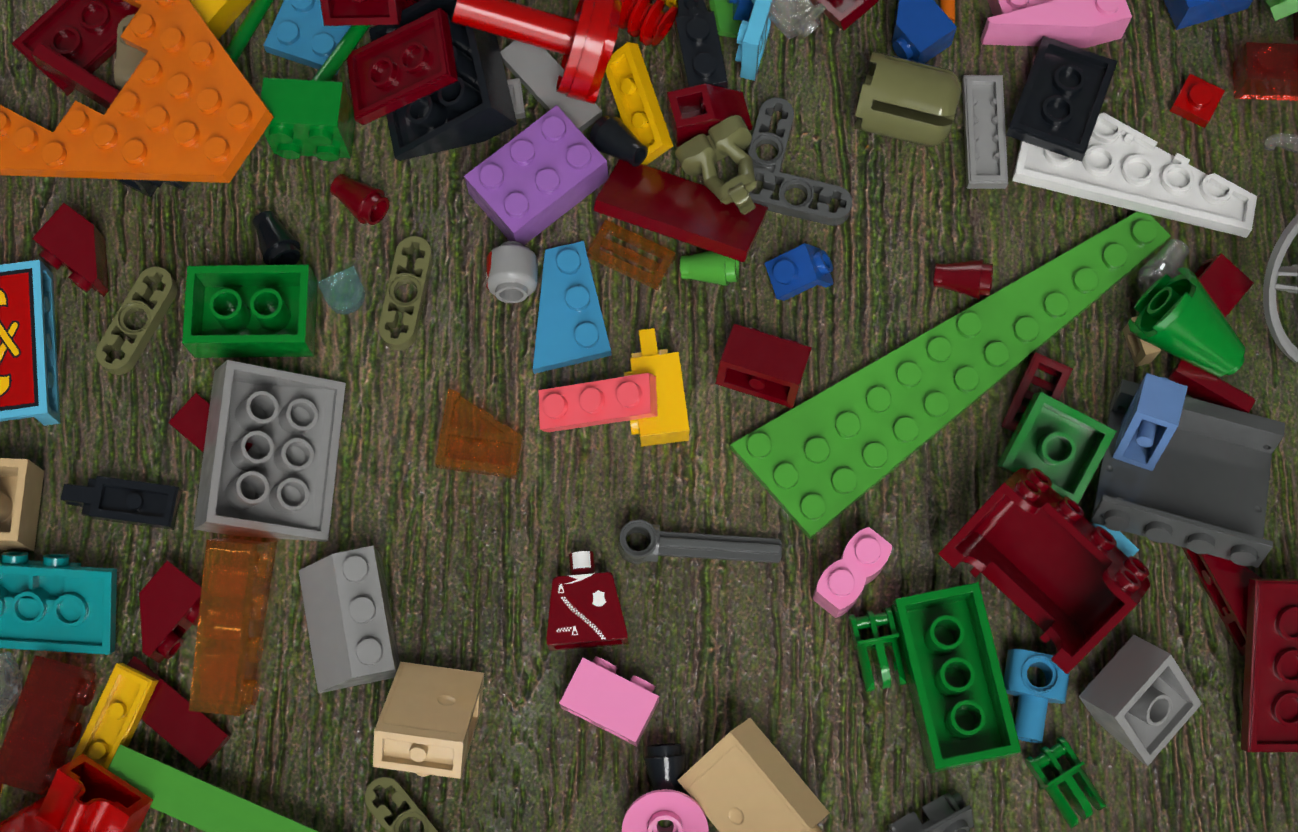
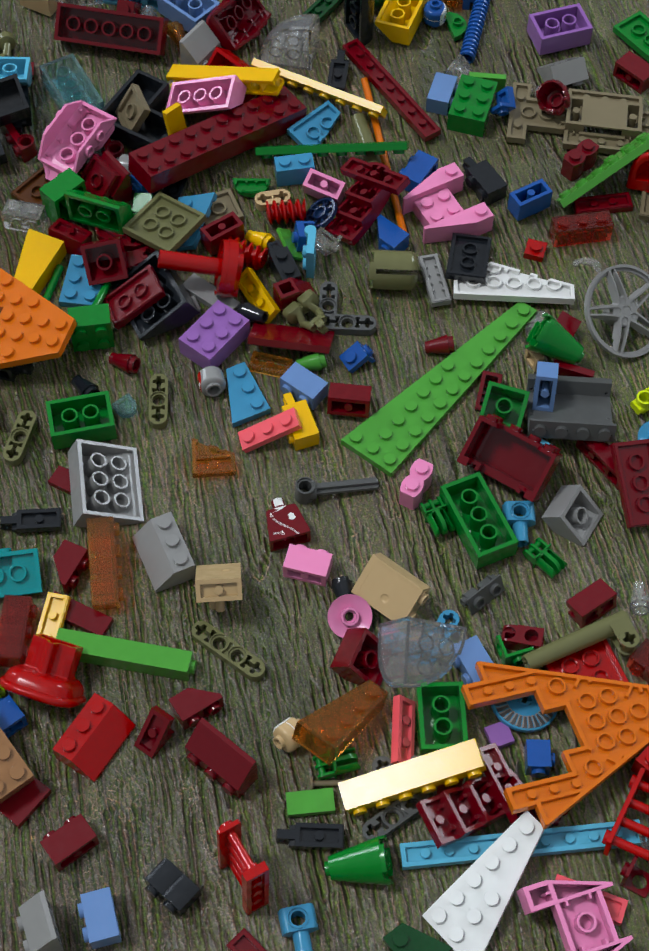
camera: 15 degrees left, 15 degrees down
none -> medium blue brick [280,362,328,410]

